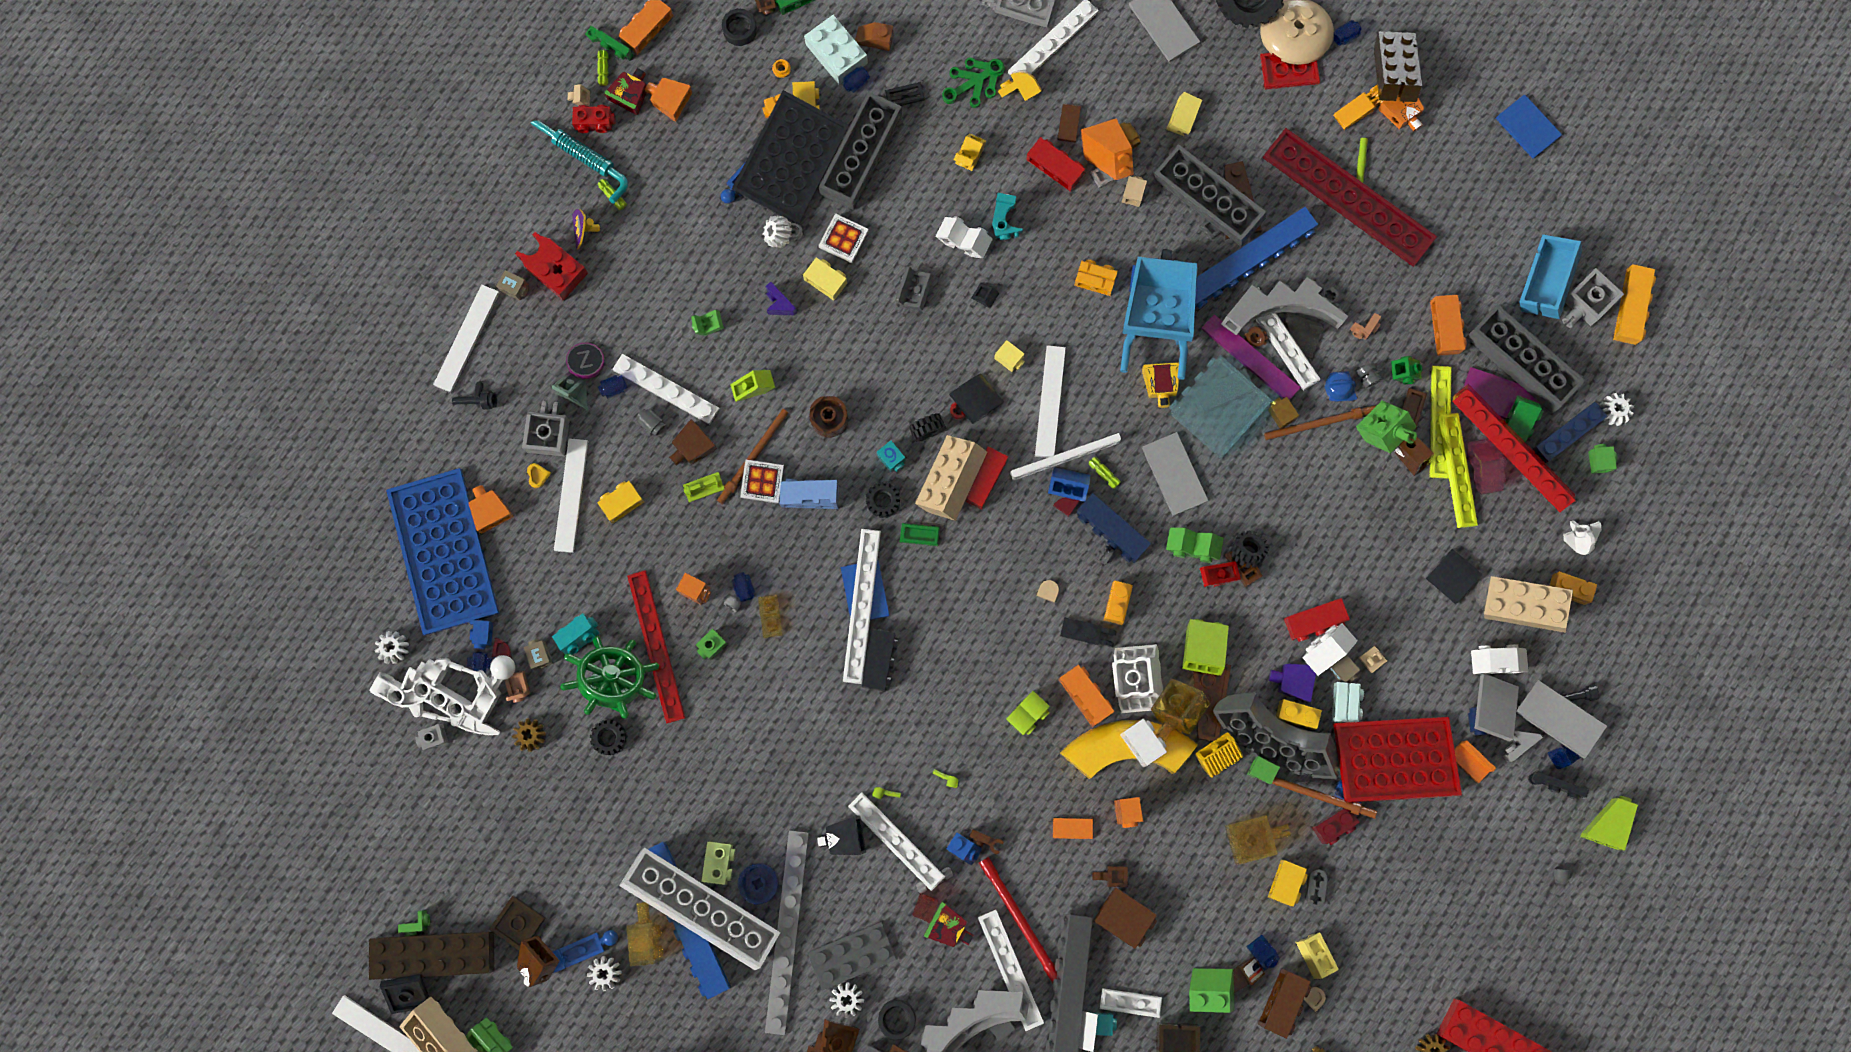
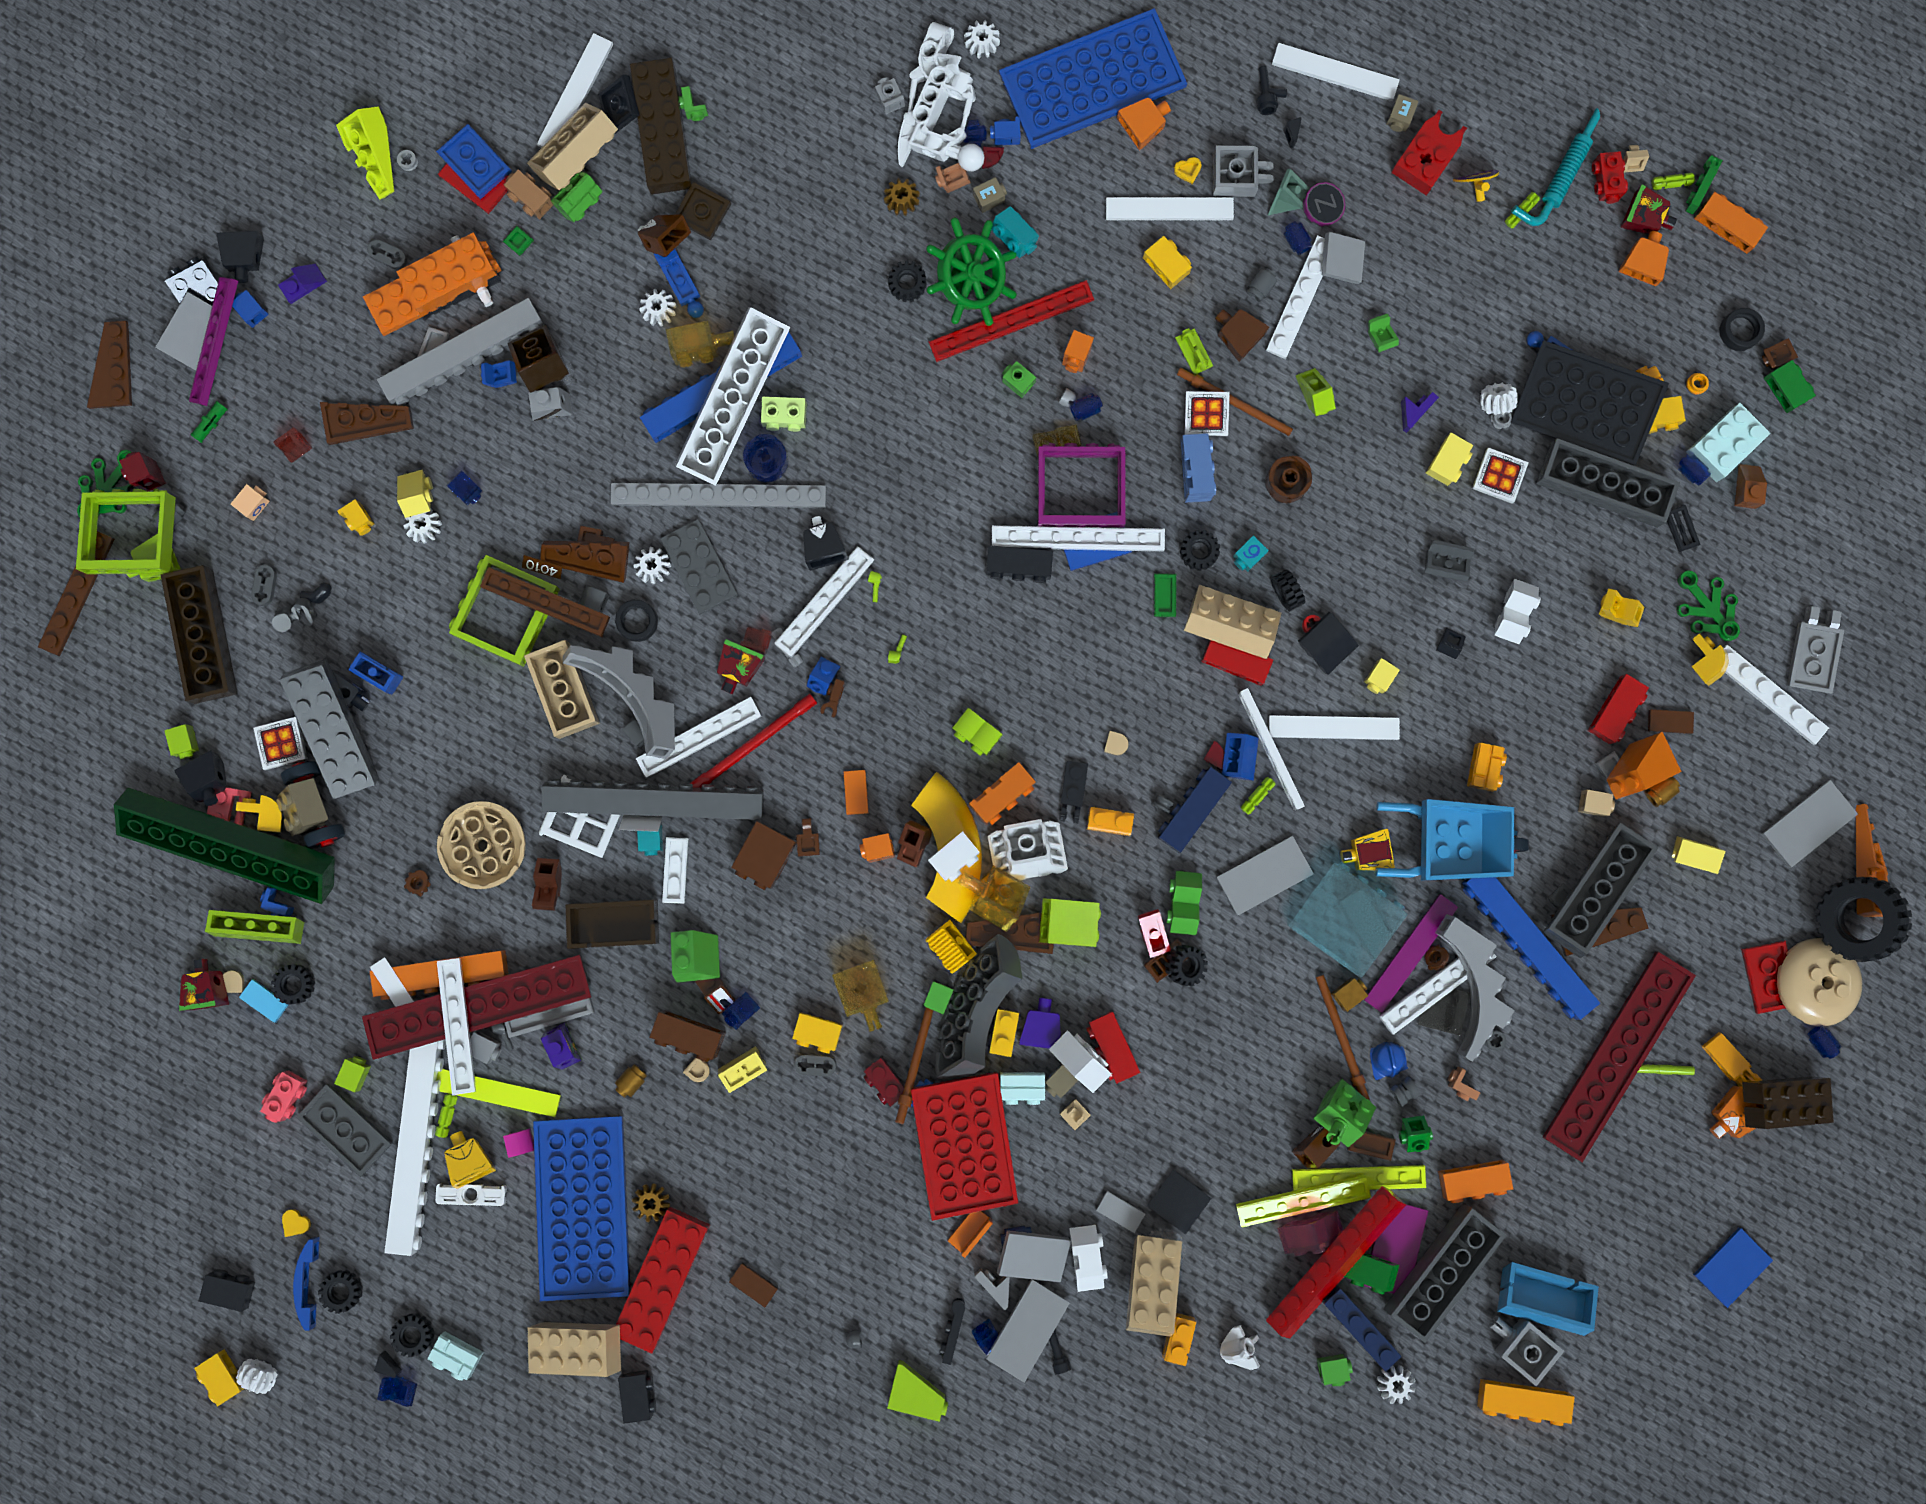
camera: 80 degrees right, 5 degrees up
teal tile [992,193,1023,240] -> none
none -> reddish brown tile [729,1263,778,1308]
none -> copper brick [897,820,932,867]
none -> magenta window [1038,443,1125,528]
none -> light grey tile [1096,1191,1145,1233]
none -> black slope [1283,117,1302,148]
none -> light grey tile [1321,232,1365,284]

